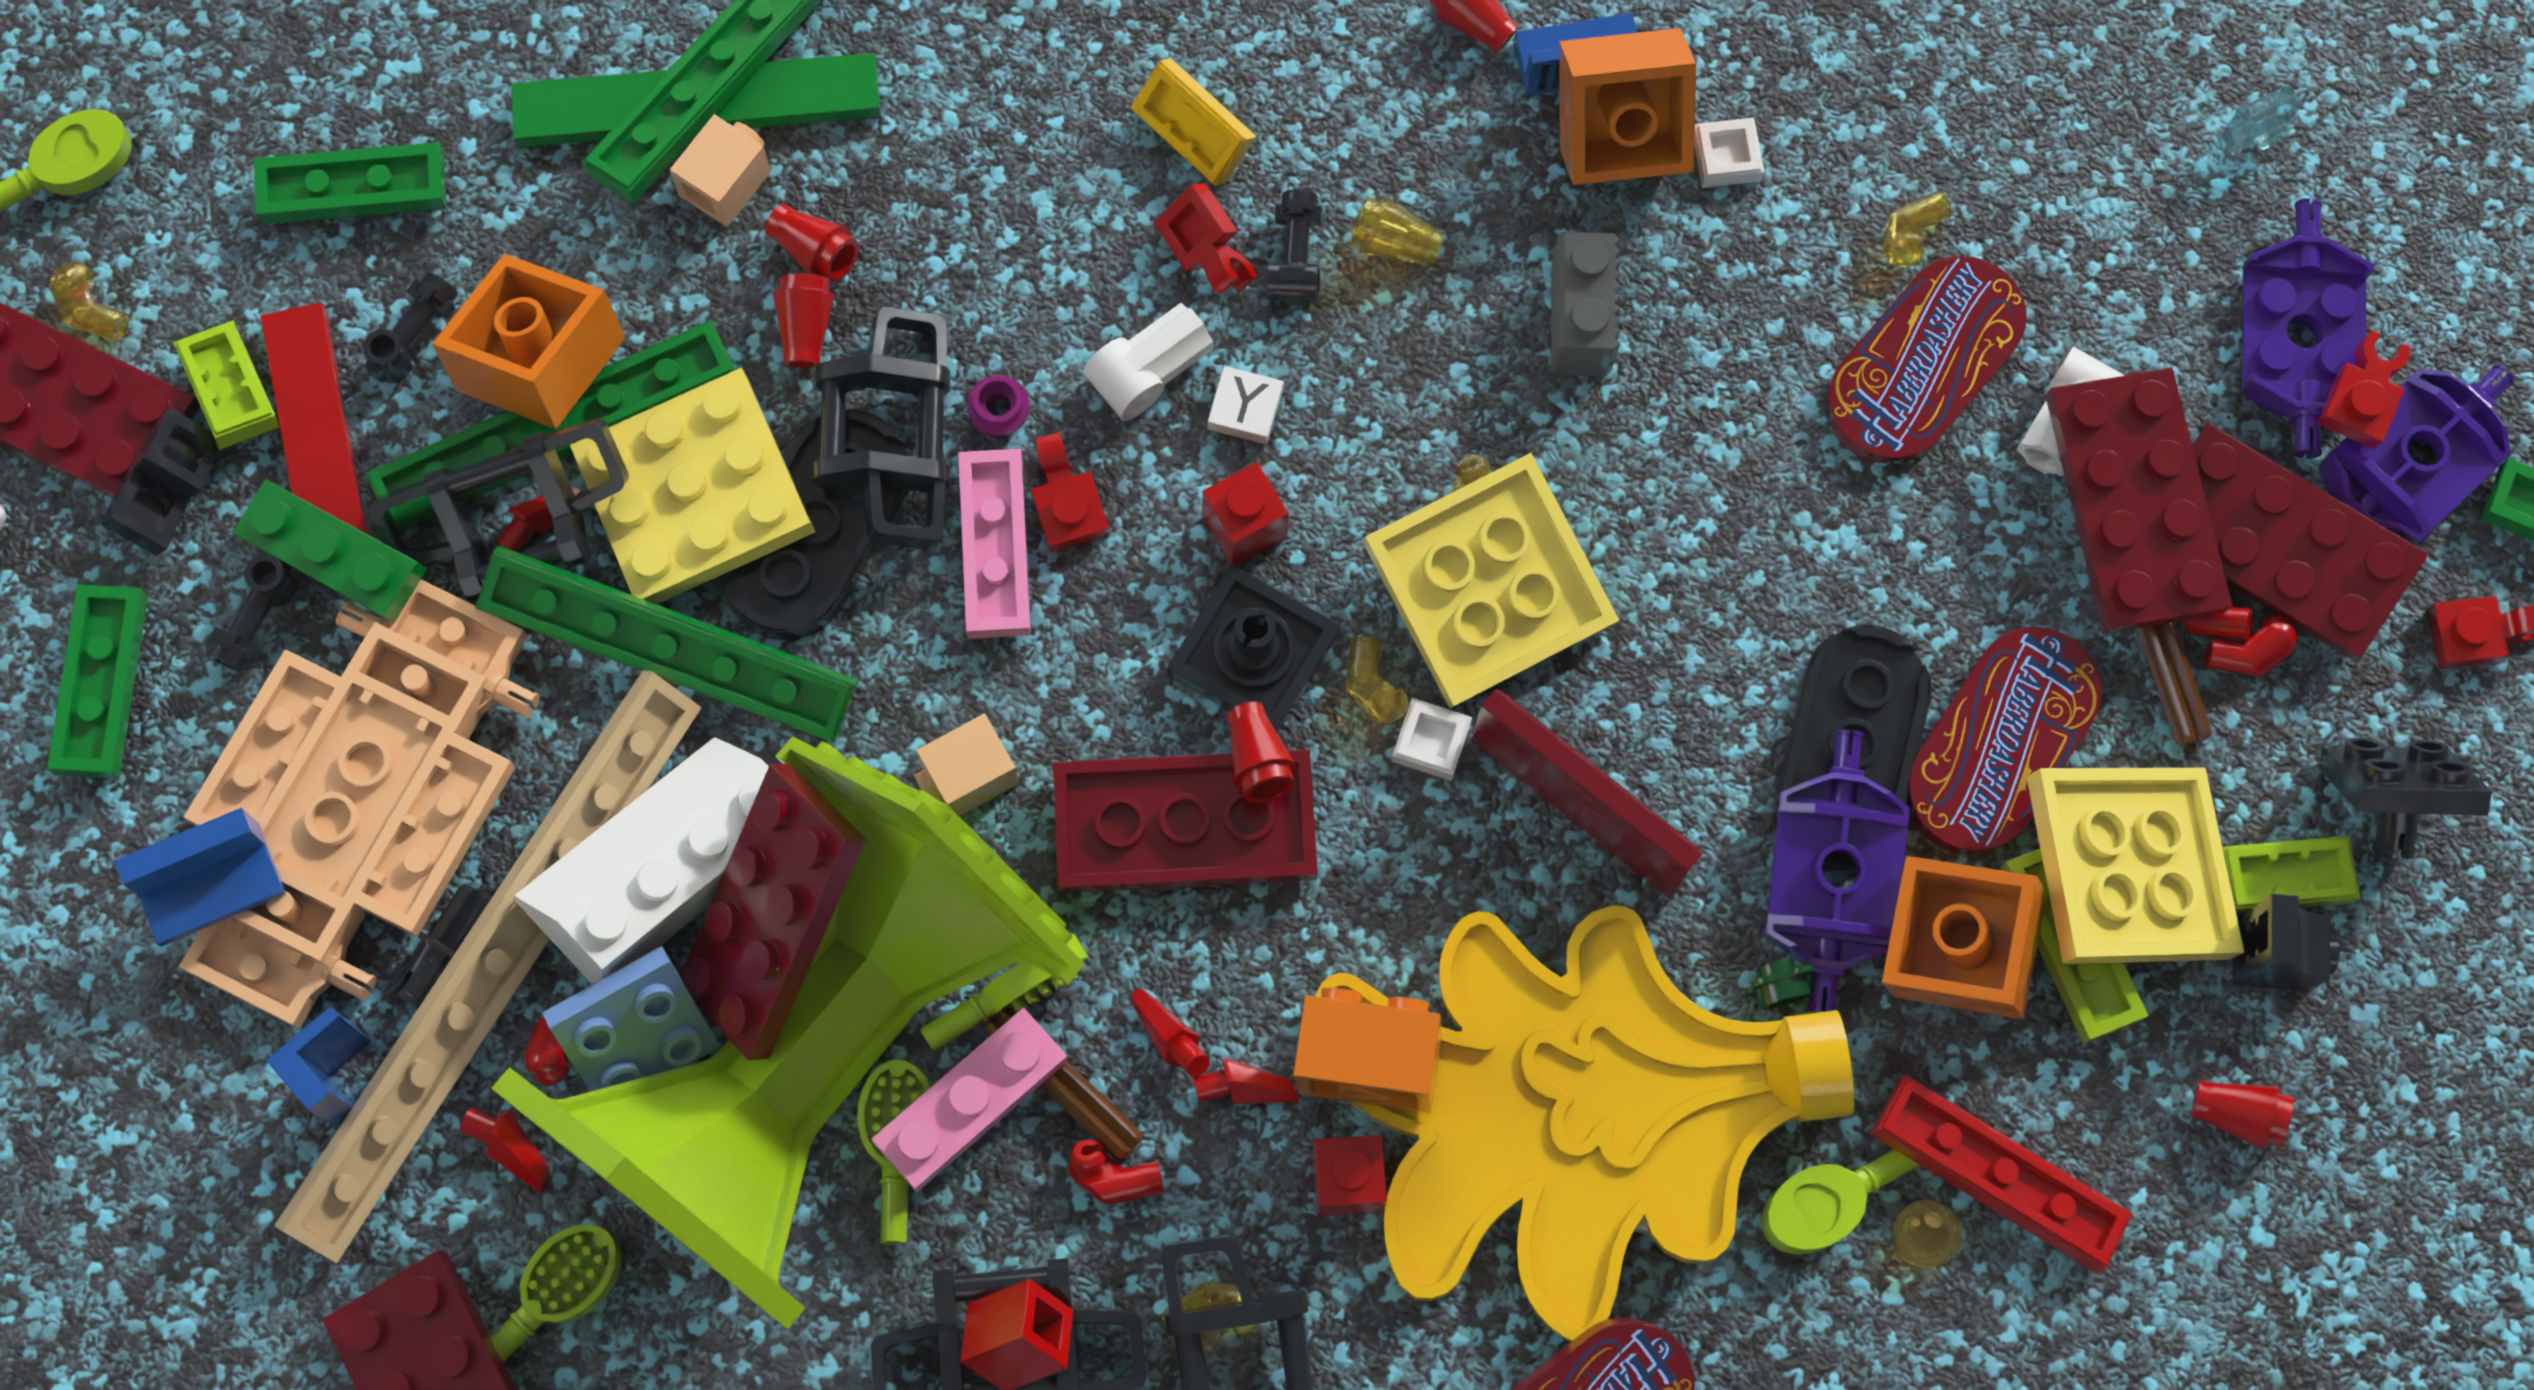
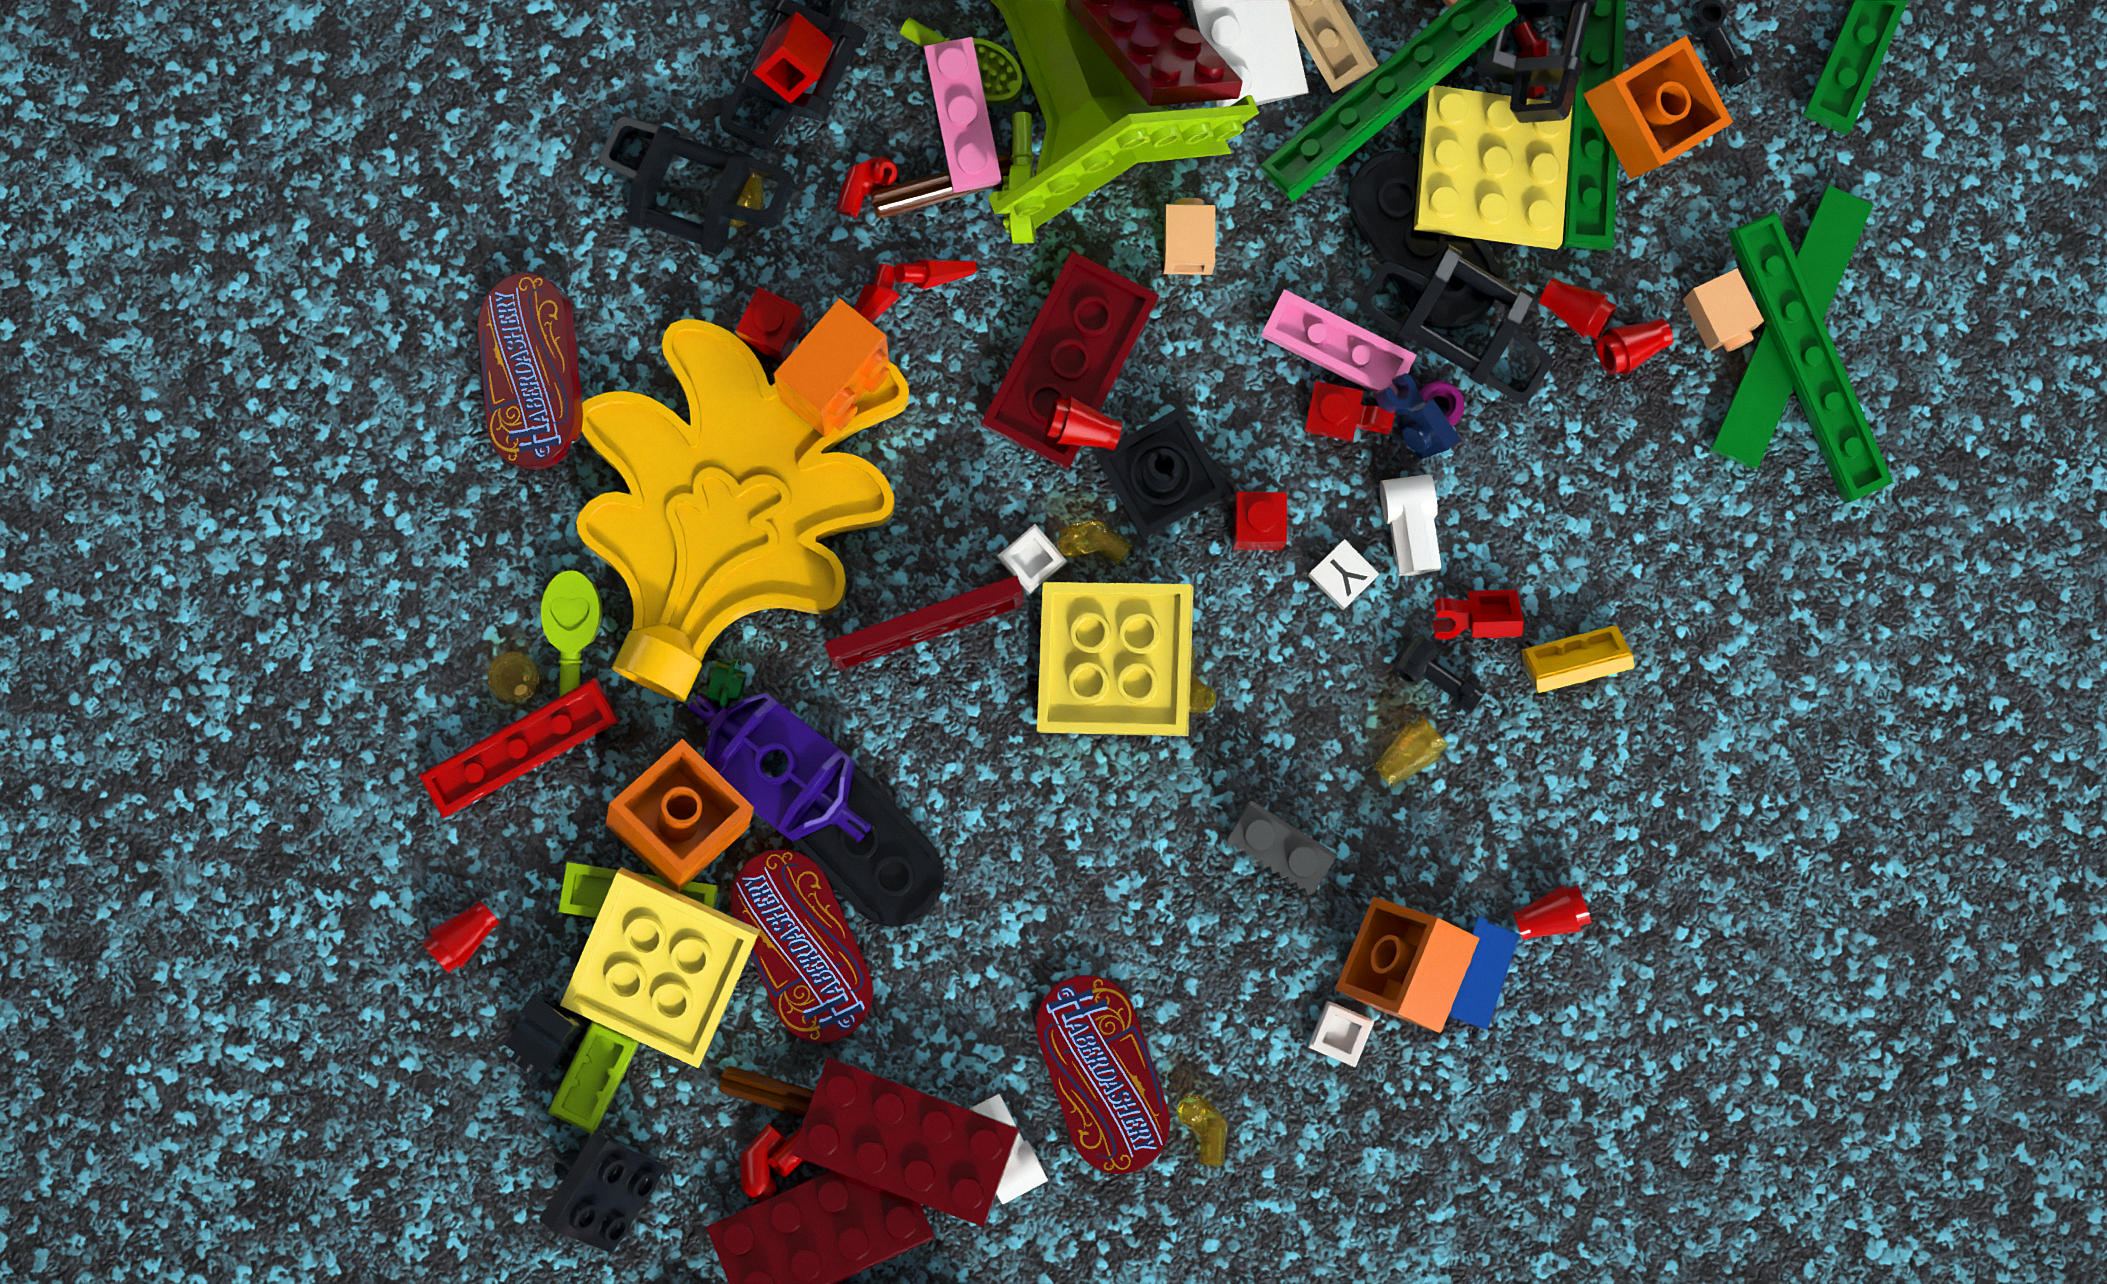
camera: 120 degrees right, 10 degrees up
none -> dark blue plate [1375,373,1460,459]

